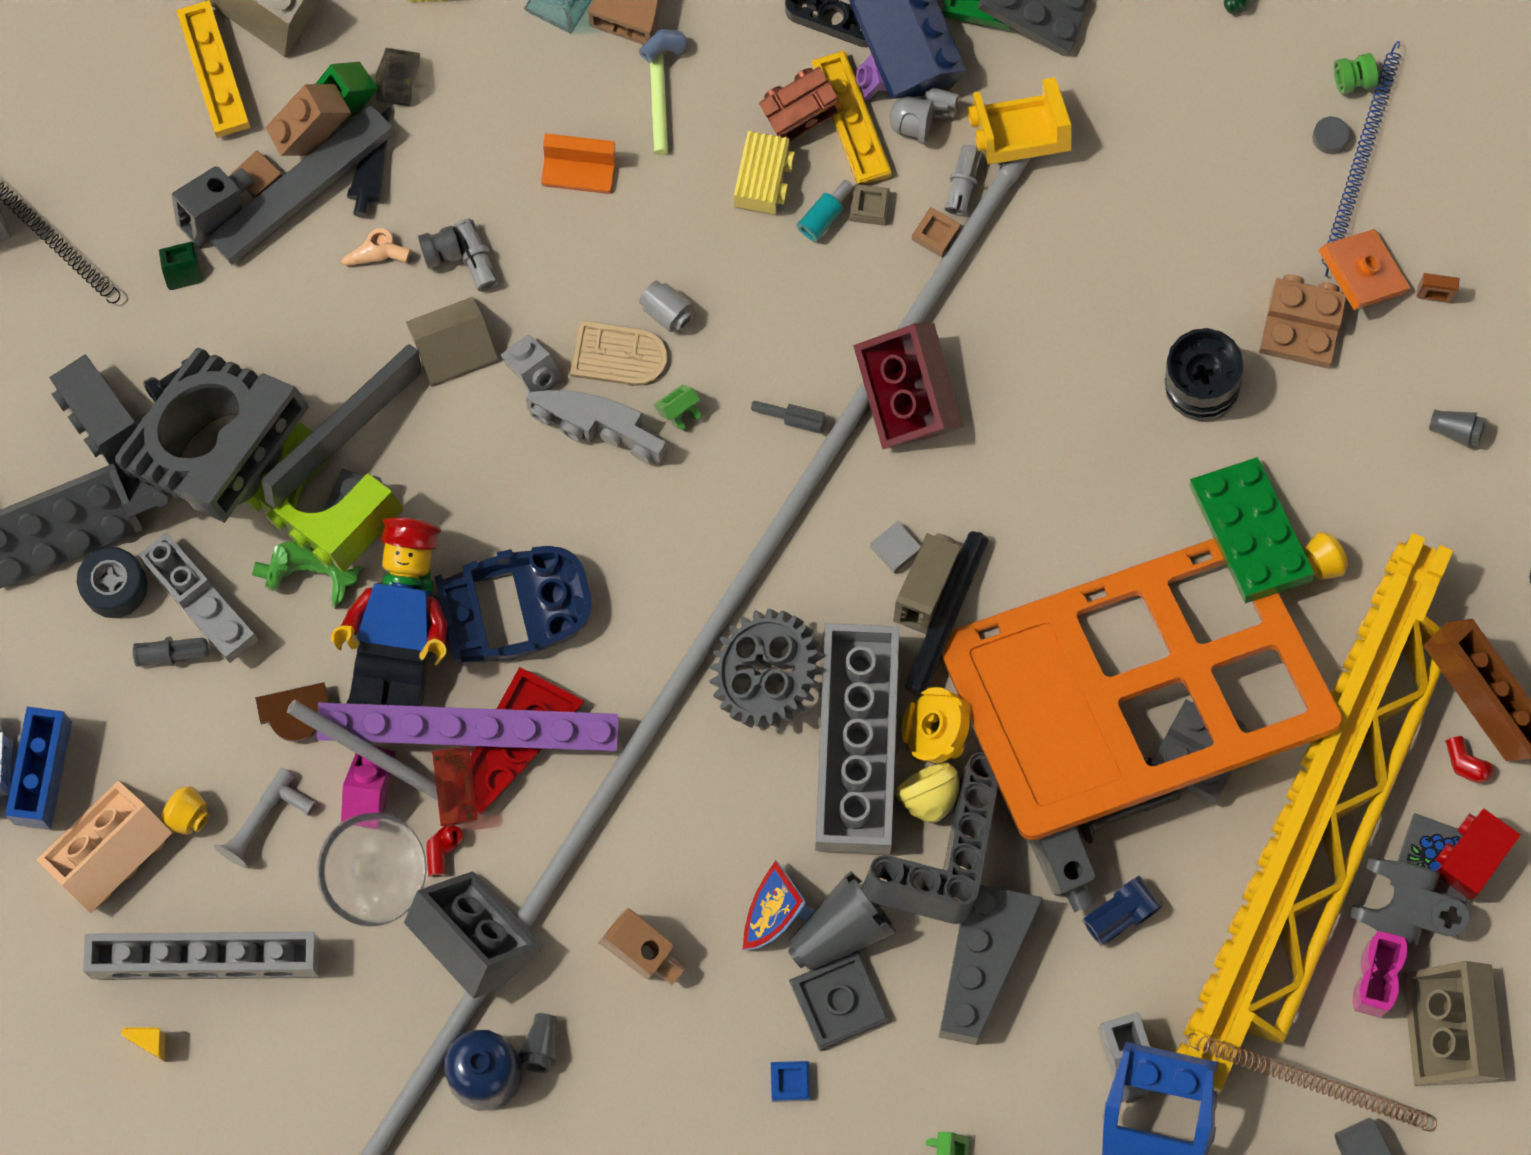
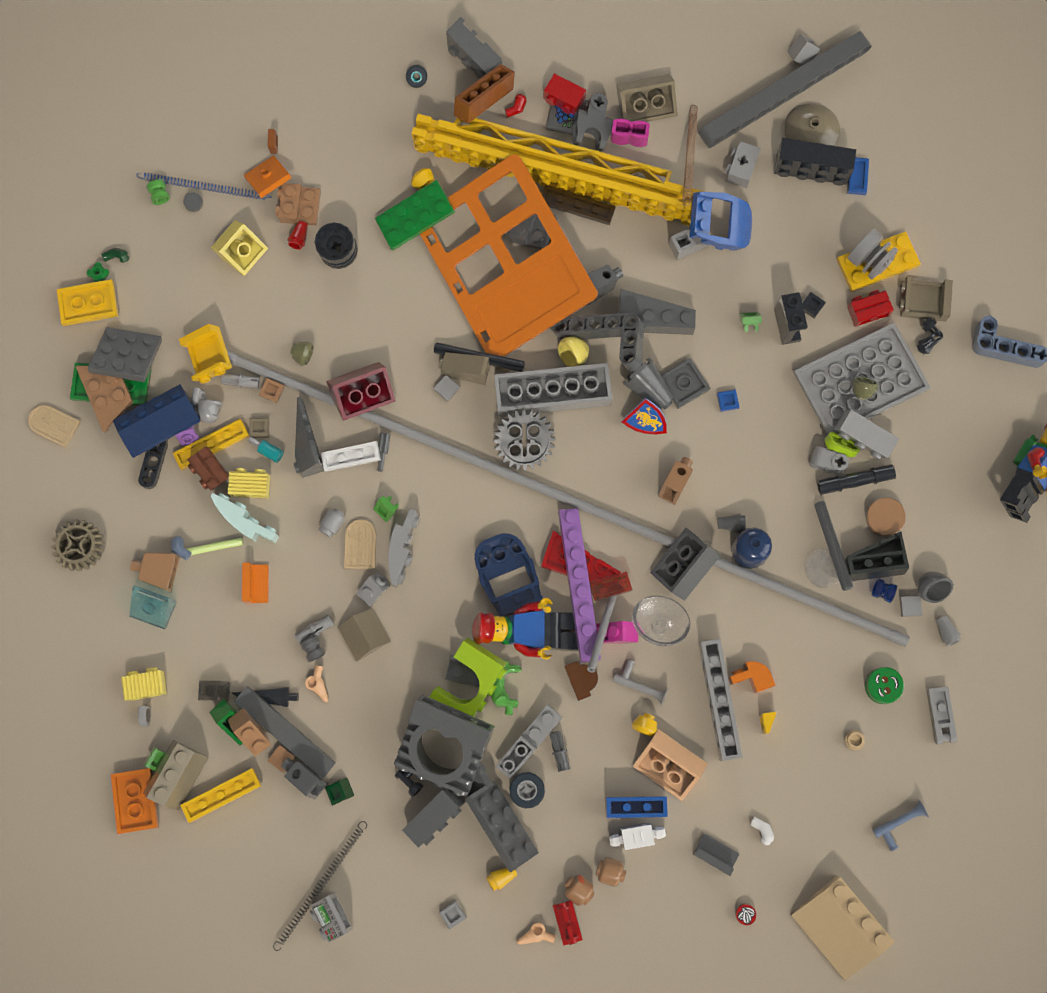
camera: 95 degrees left, 5 degrees up
dark grey tile [262,344,421,508] -> none
red arm [426,825,463,877] -> none
yellow plate [901,687,971,763] -> none
dark blue piece [1082,875,1163,946] -> none
dark grey cone [1429,409,1486,447] -> none
none -> light yellow slope [211,220,268,276]
none -> light aqua slope [211,493,279,544]
none -> red cone [287,221,308,250]
none -> olive cone [290,341,314,366]
none -> dark grey wedge [294,396,324,478]
none -> white plate [321,441,381,472]
none -> dark brown plate [542,185,616,225]
none -> orange brick [728,661,776,693]

